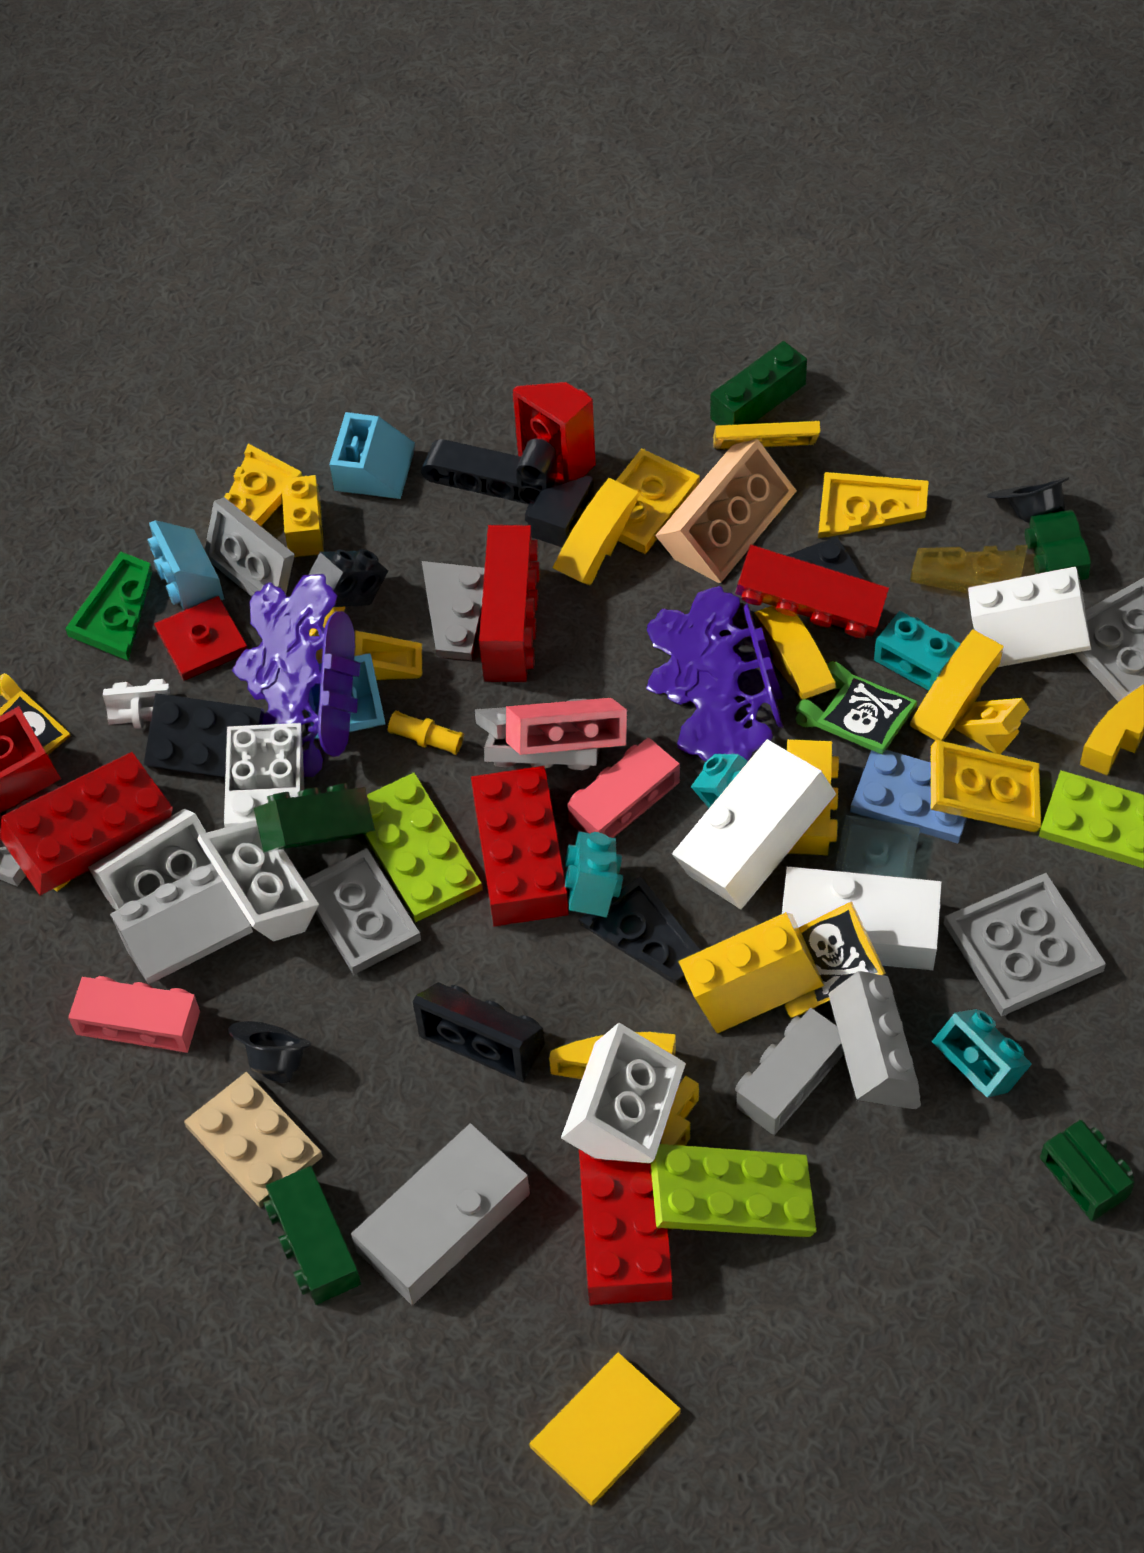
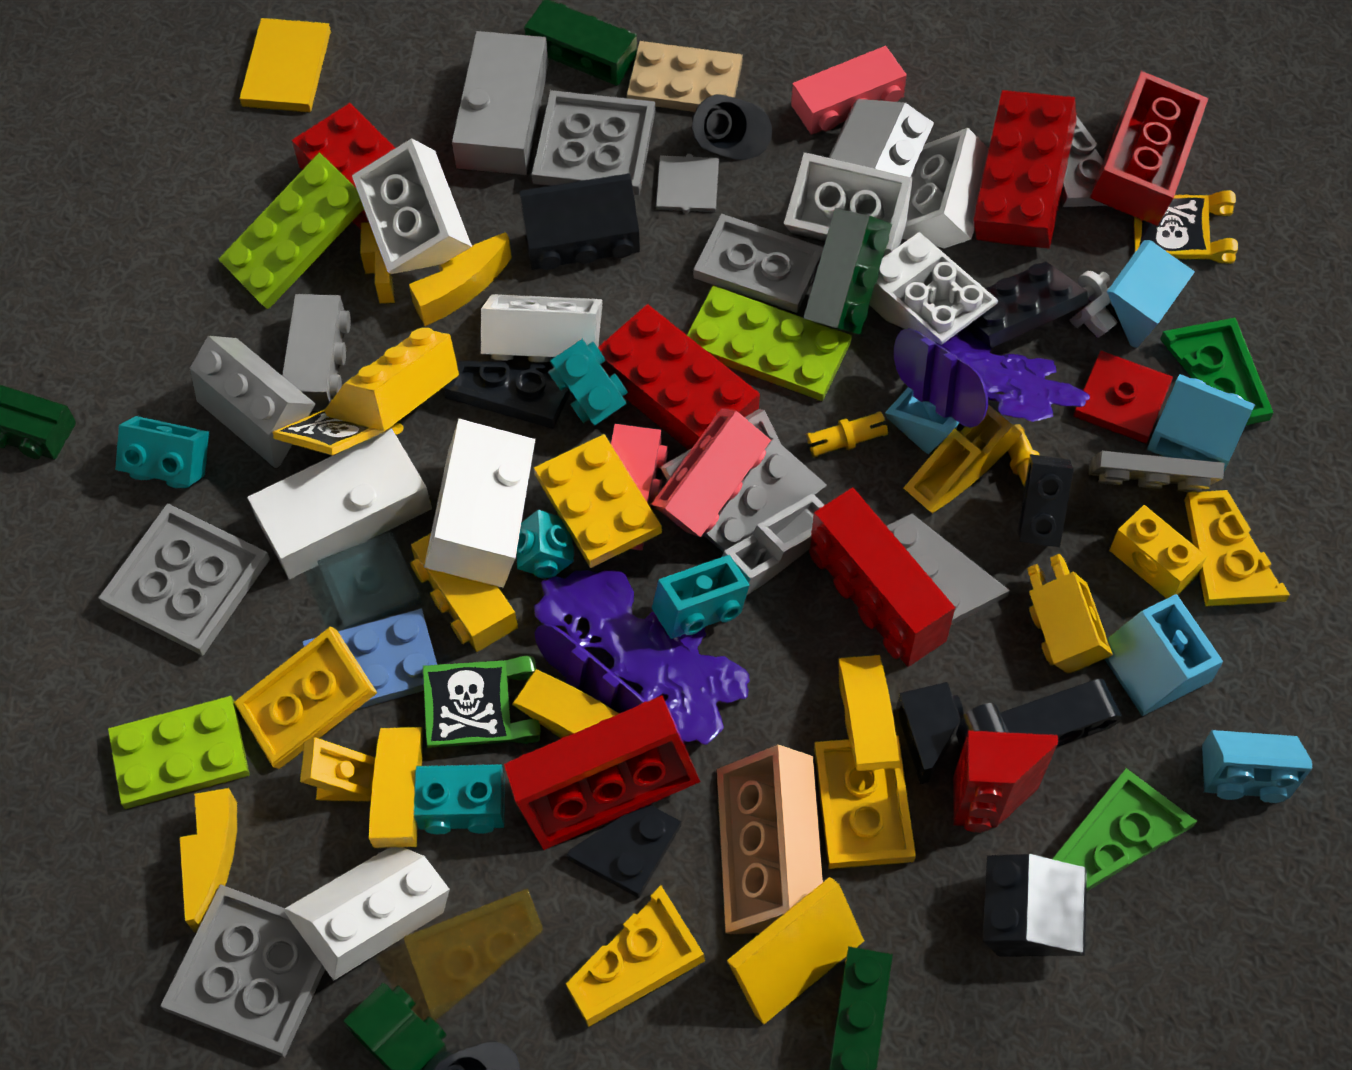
camera: 140 degrees right, 5 degrees up
none -> white slope [481,294,602,362]
none -> light grey plate [532,90,655,195]
none -> yellow plate [534,434,662,568]
none -> teal brick [652,554,750,639]
none -> light grey piece [656,154,719,214]
none -> light grey slope [722,493,824,595]
none -> black slope [983,854,1087,957]
none -> yellow hinge [1027,554,1113,674]
none -> bright green wing [1053,768,1197,891]
none -> medium azure slope [1107,240,1195,348]
none -> medium azure slope [1202,730,1312,803]

